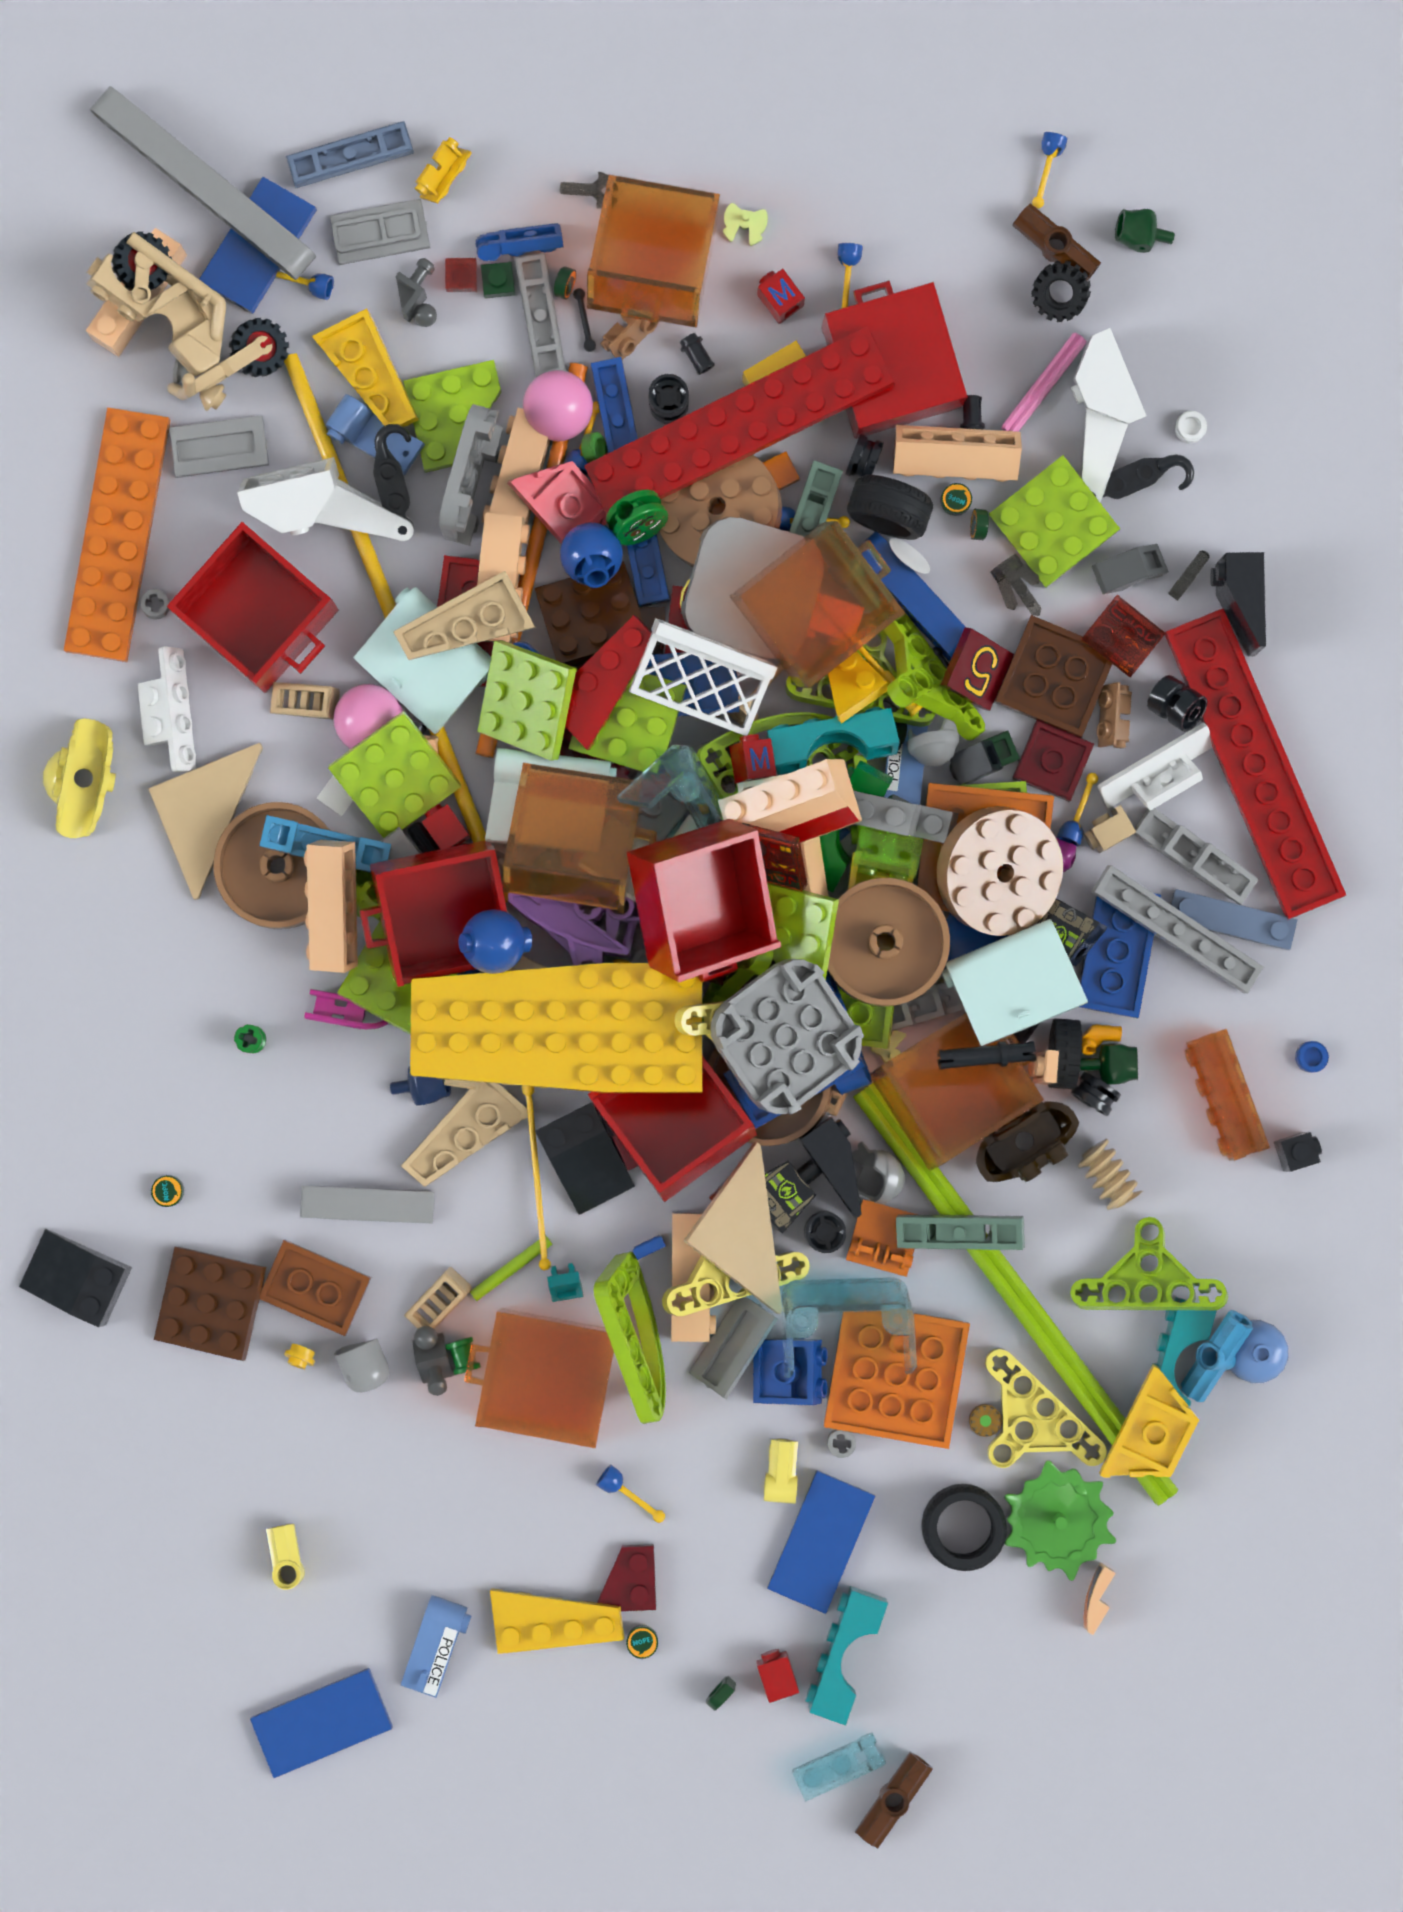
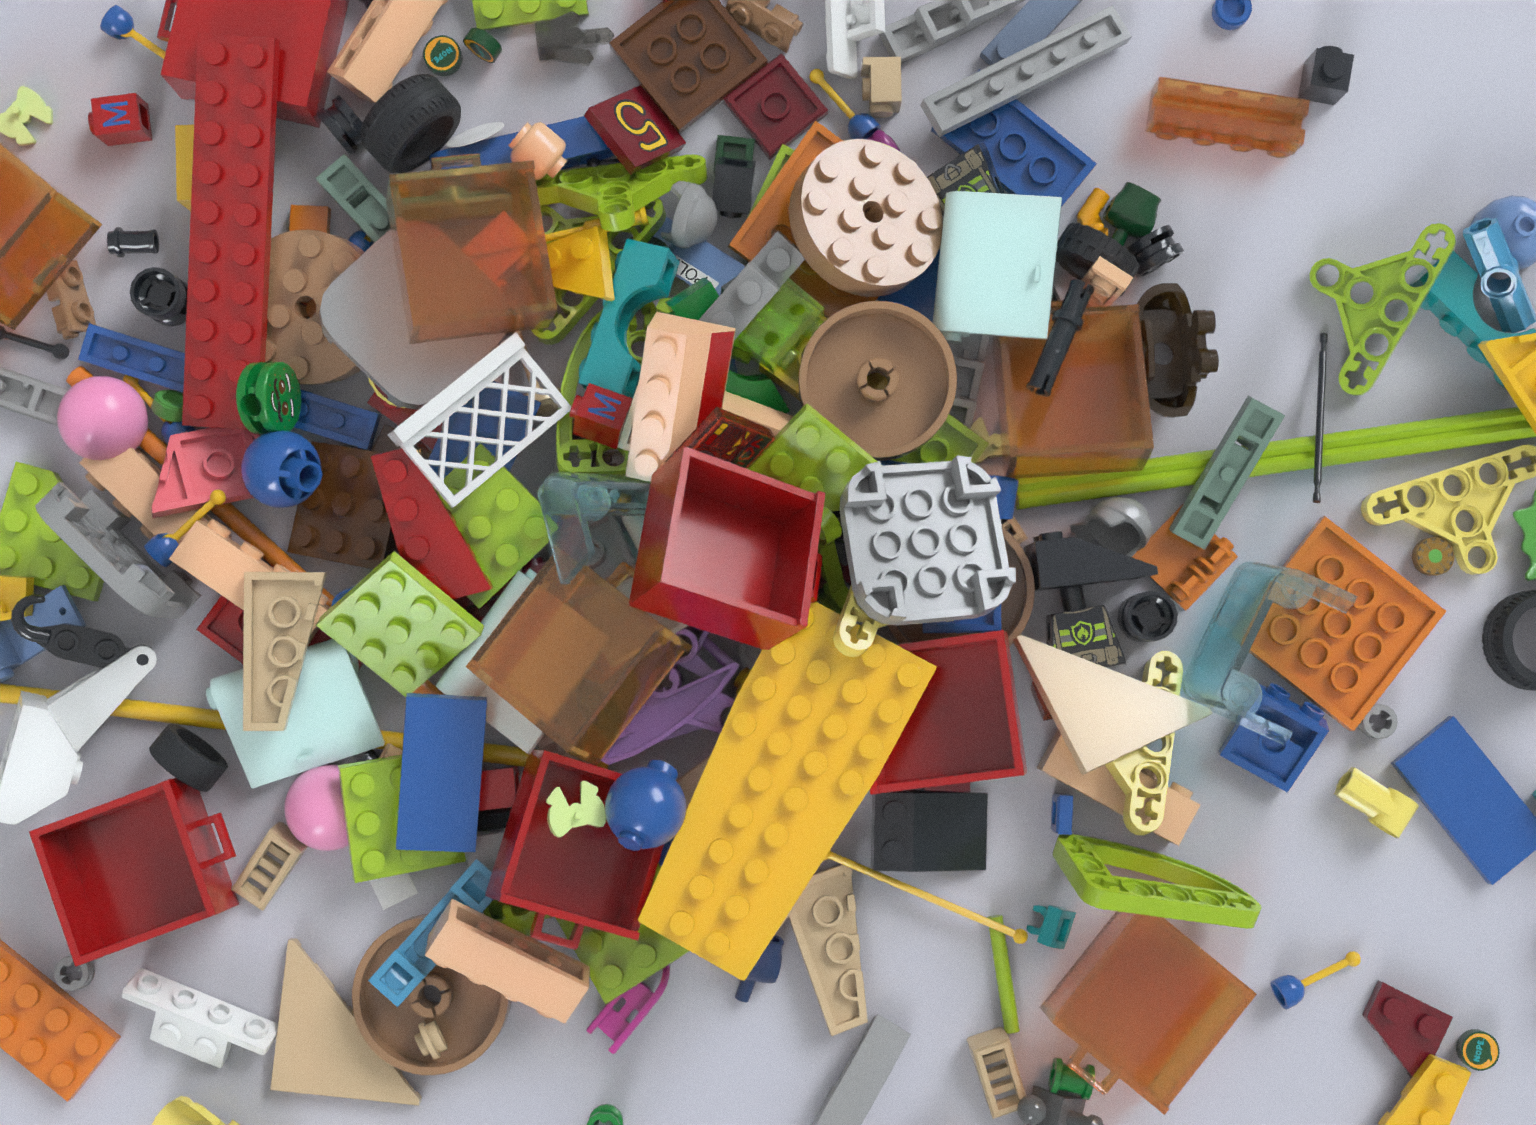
camera: 60 degrees left, 0 degrees up
light grey piece [689,1297,778,1399] -> none
tan piece [1078,1138,1143,1210] -> none
none -> hinge [144,489,226,567]
none -> black tyre [149,723,228,792]
none -> blue tile [396,693,487,852]
none -> tan plate [414,1020,448,1060]
none -> light nougat head [508,122,567,180]
none -> yellowish green piece [546,781,606,838]
none -> black piece [1313,333,1328,503]

